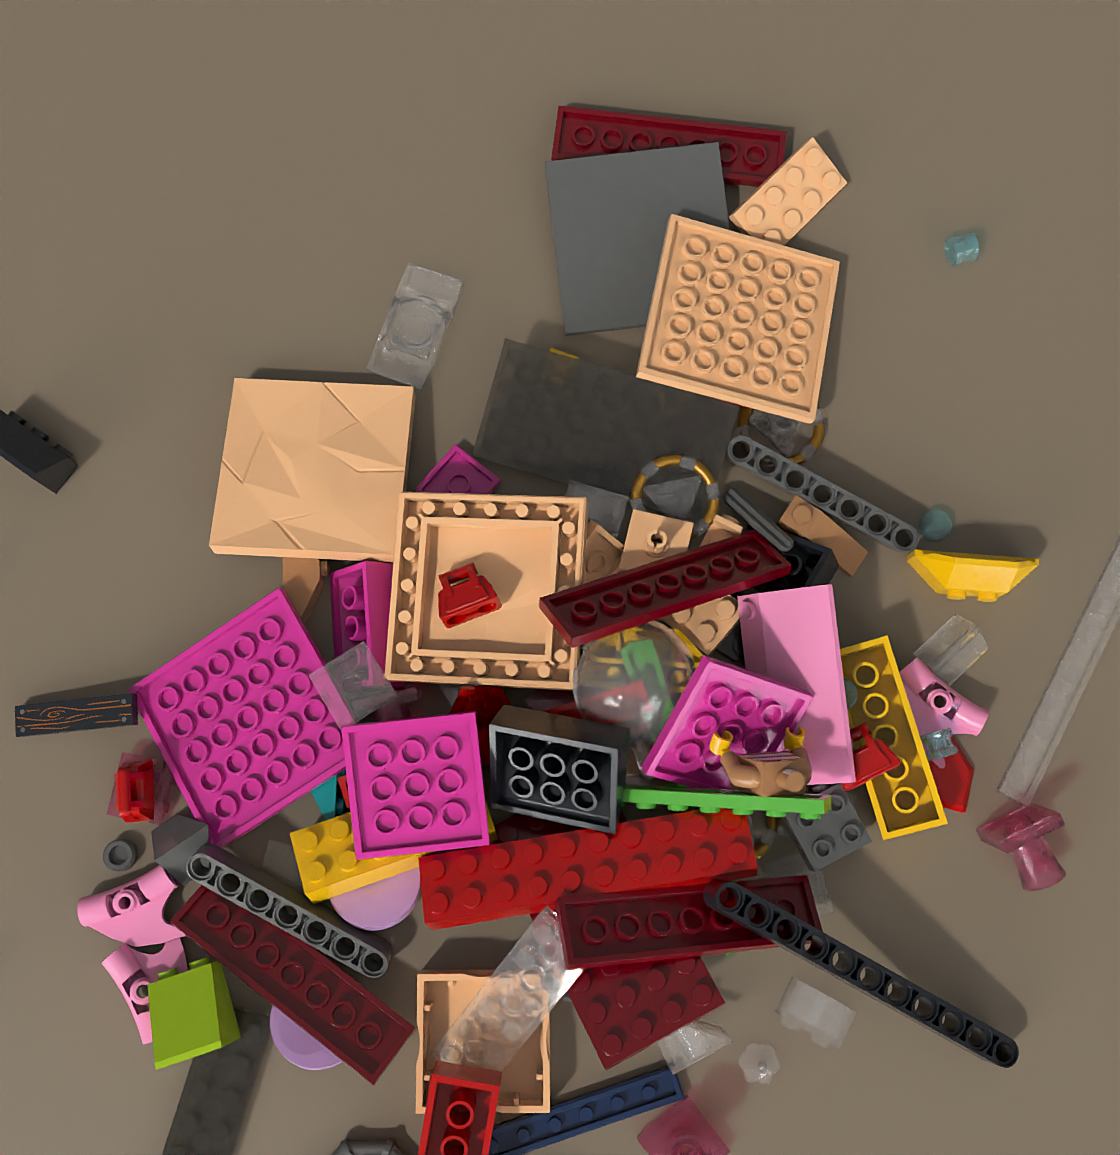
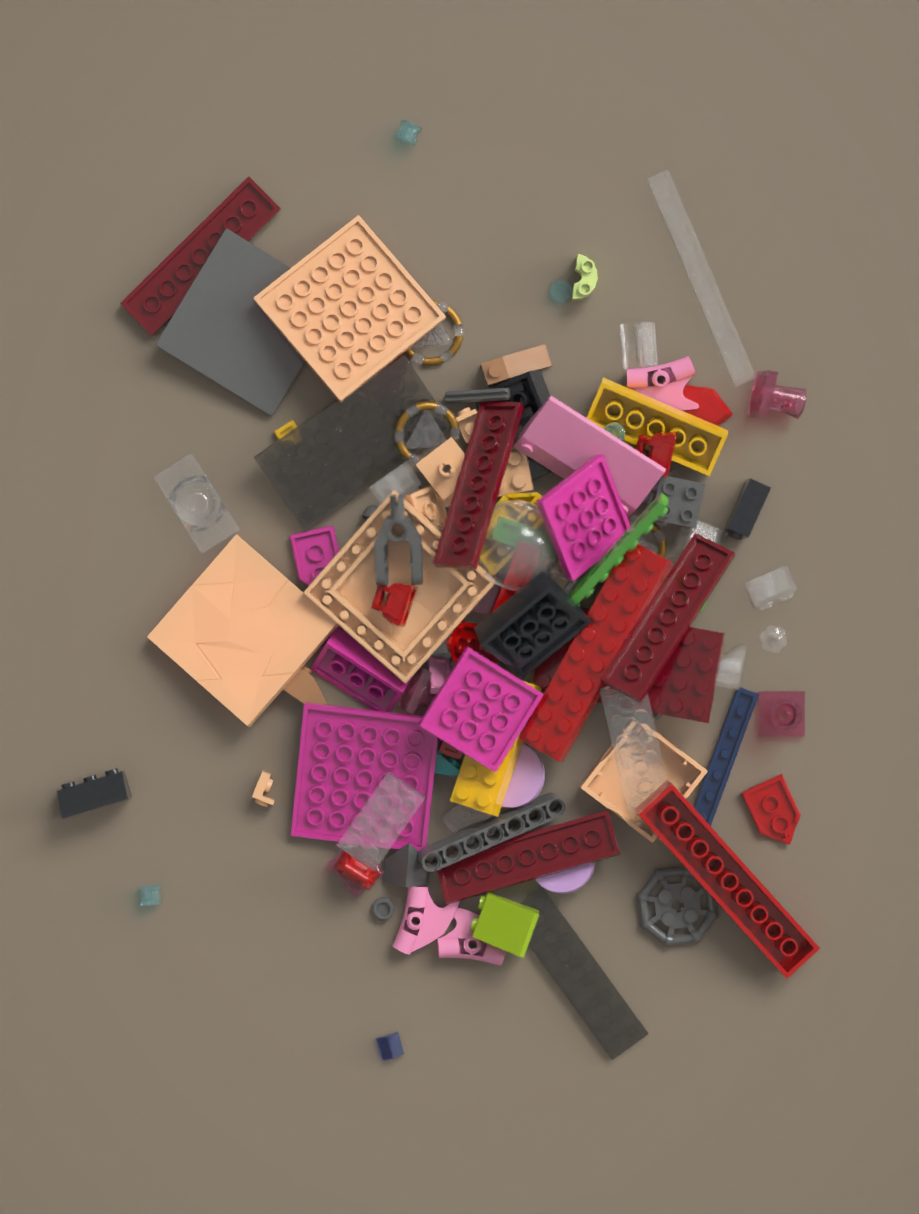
camera: 55 degrees left, 10 degrees up
black tile [15,693,138,737] -> none
clear tile [308,641,398,729] -> none
black beam [703,879,1019,1068] -> none
medium nougat torso [709,727,812,797] -> none
dark grey beam [726,436,919,552] -> none
light nougat plate [729,137,847,245] -> none
yellow wedge [907,549,1039,602] -> none
clear light blue wheel [920,728,959,761] -> none
none -> light nougat bracket [252,771,275,807]
none -> clear plate [337,771,426,871]
none -> dark grey piece [375,494,423,585]
none -> bright pink tile [427,656,451,694]
none -> yellowish green cylinder [571,254,598,301]
none -> black brick [724,478,771,540]

